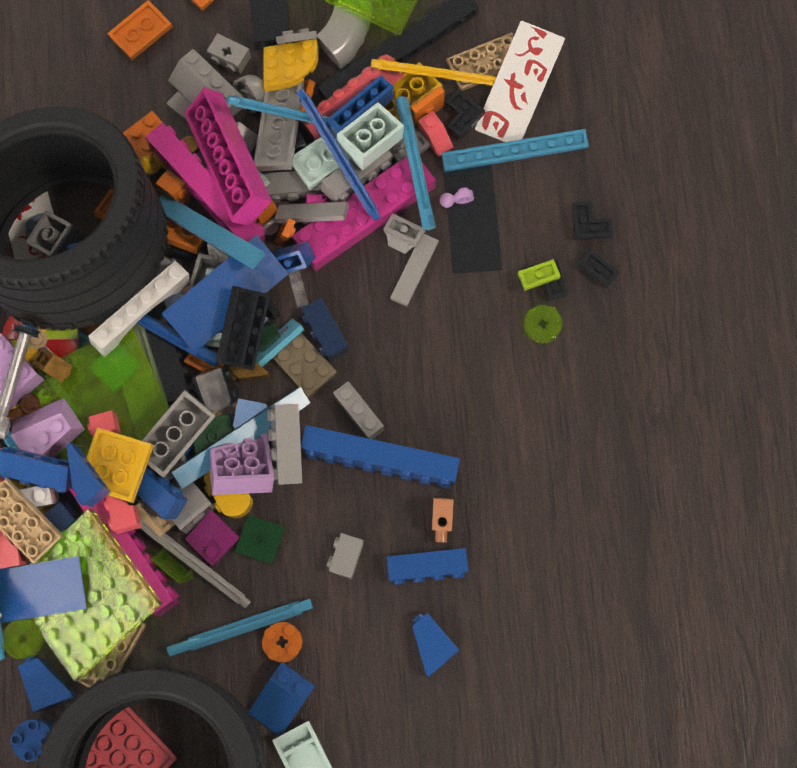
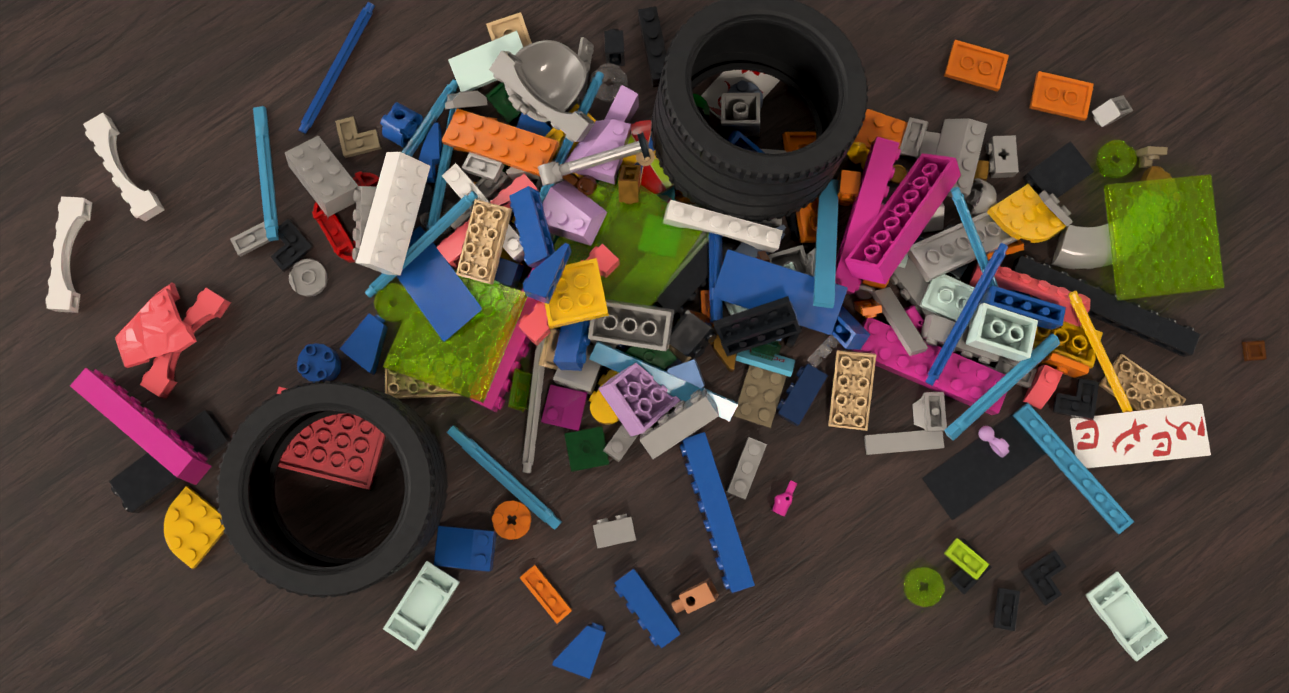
camera: 60 degrees right, 5 degrees up
none -> orange plate [520,565,572,623]
none -> light grey hinge [603,424,639,462]
none -> dark pink piece [771,480,797,517]
none -> tan tile [828,350,876,431]
none -> light grey plate [900,117,929,159]
none -> pearl gold brick [973,160,989,183]
none -> light aqua slope [1086,572,1168,661]

